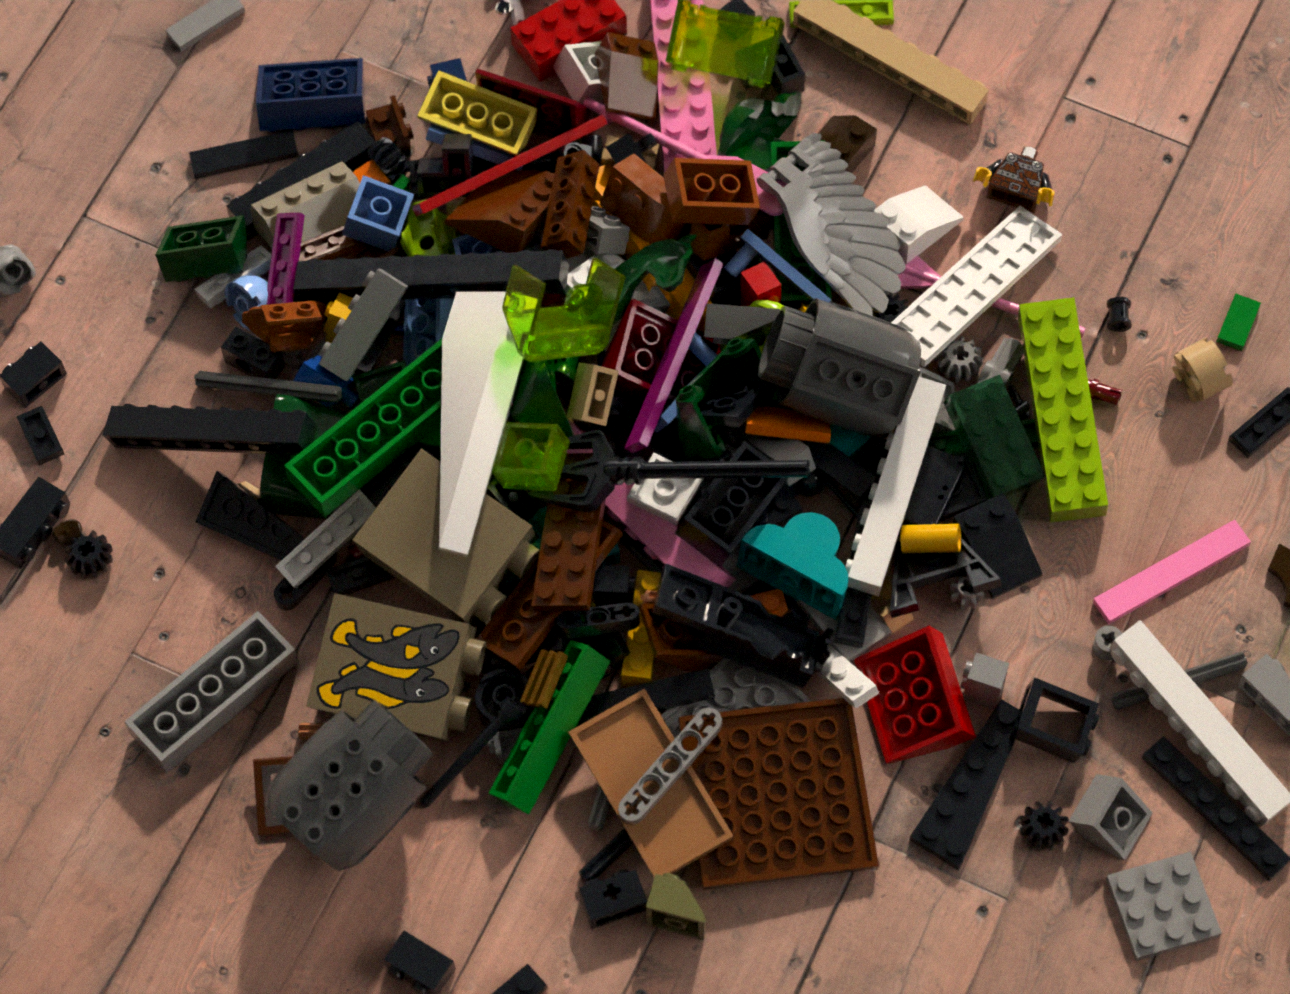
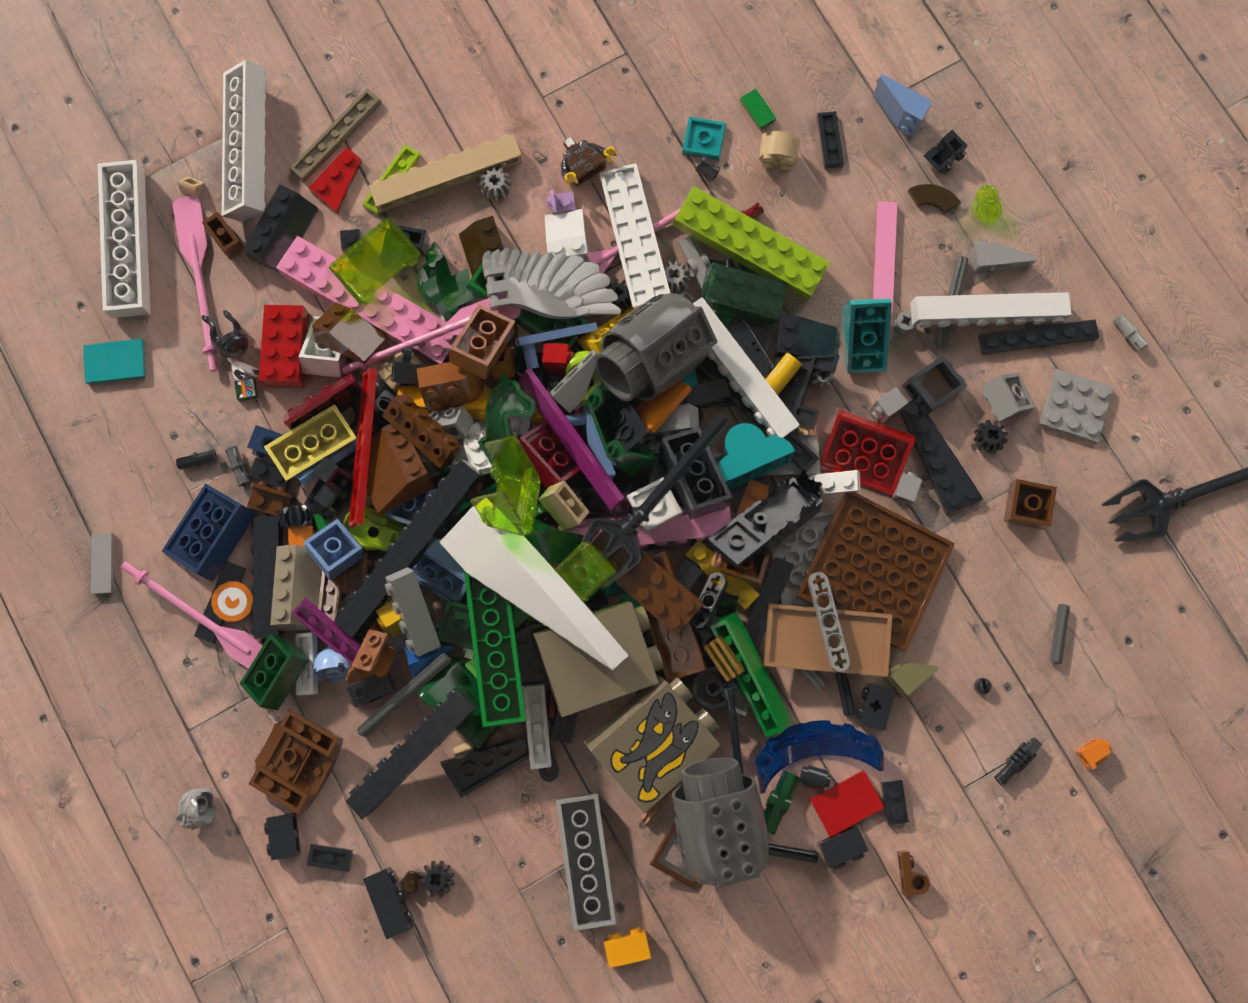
camera: 55 degrees left, 15 degrees up
none -> bright pink piece [121,562,263,669]
none -> black axle [176,449,218,470]
none -> orange tile [211,582,253,622]
none -> dark grey pin [225,446,251,487]
none -> tile [234,378,258,402]
none -> black plate [248,458,292,489]
none -> reddish brown slope [248,709,344,814]
none -> light grey gear [479,166,512,201]
none -> lavender bracket [547,190,576,214]
none -> light orange brick [604,927,651,968]
none -> teal tile [682,116,726,160]
none -> clear blue windscreen [755,720,884,794]
none -> dark green piece [764,770,800,835]
none -> black axle [769,843,819,863]
none -> black brick [799,765,831,791]
none -> red tile [809,770,885,837]
none -> teal brick [842,298,892,374]
none -> light grey brick [892,472,922,505]
none -> reddish brown brick [1004,479,1057,530]

